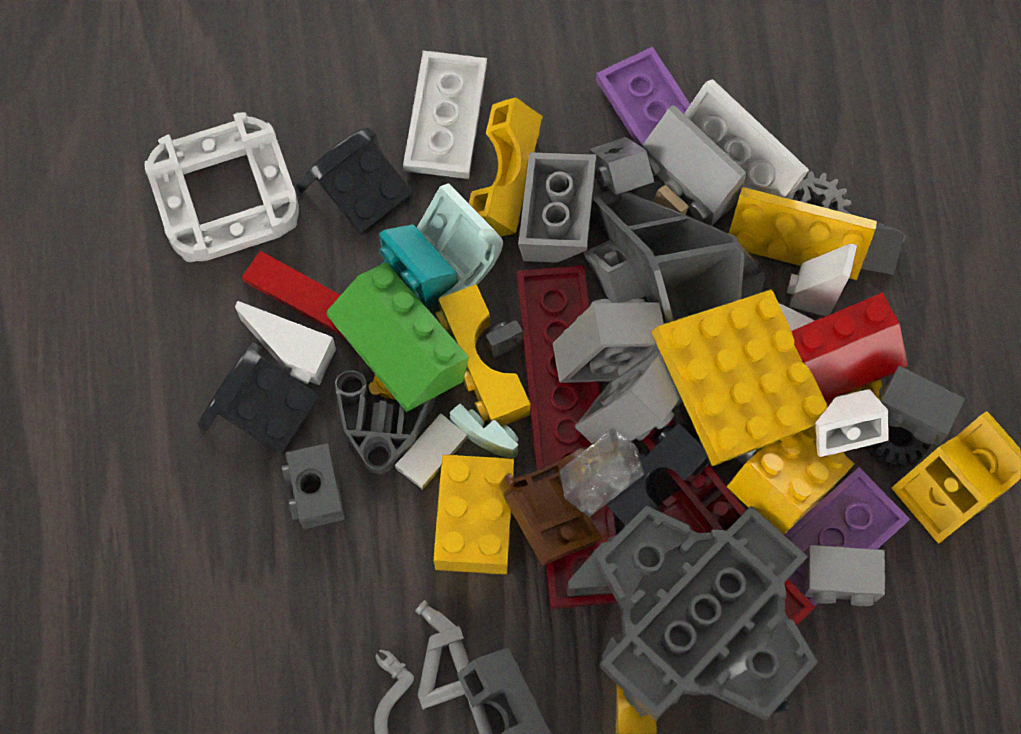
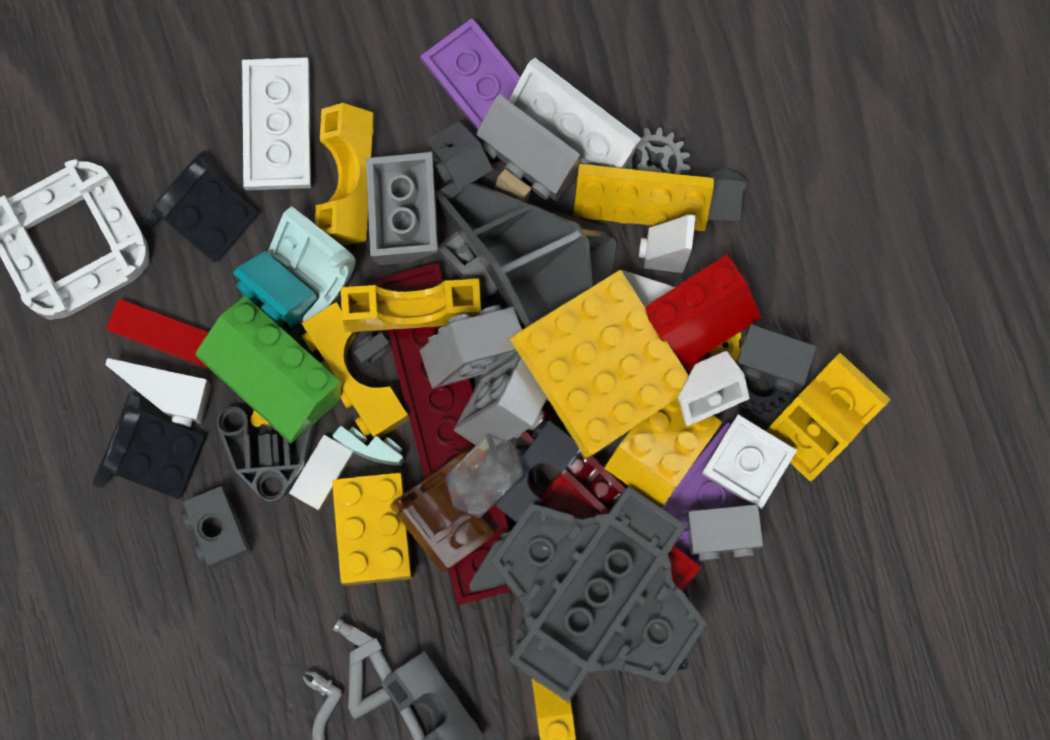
camera: 10 degrees left, 10 degrees up
none -> yellow arch [341,279,481,332]
none -> white plate [702,415,797,510]

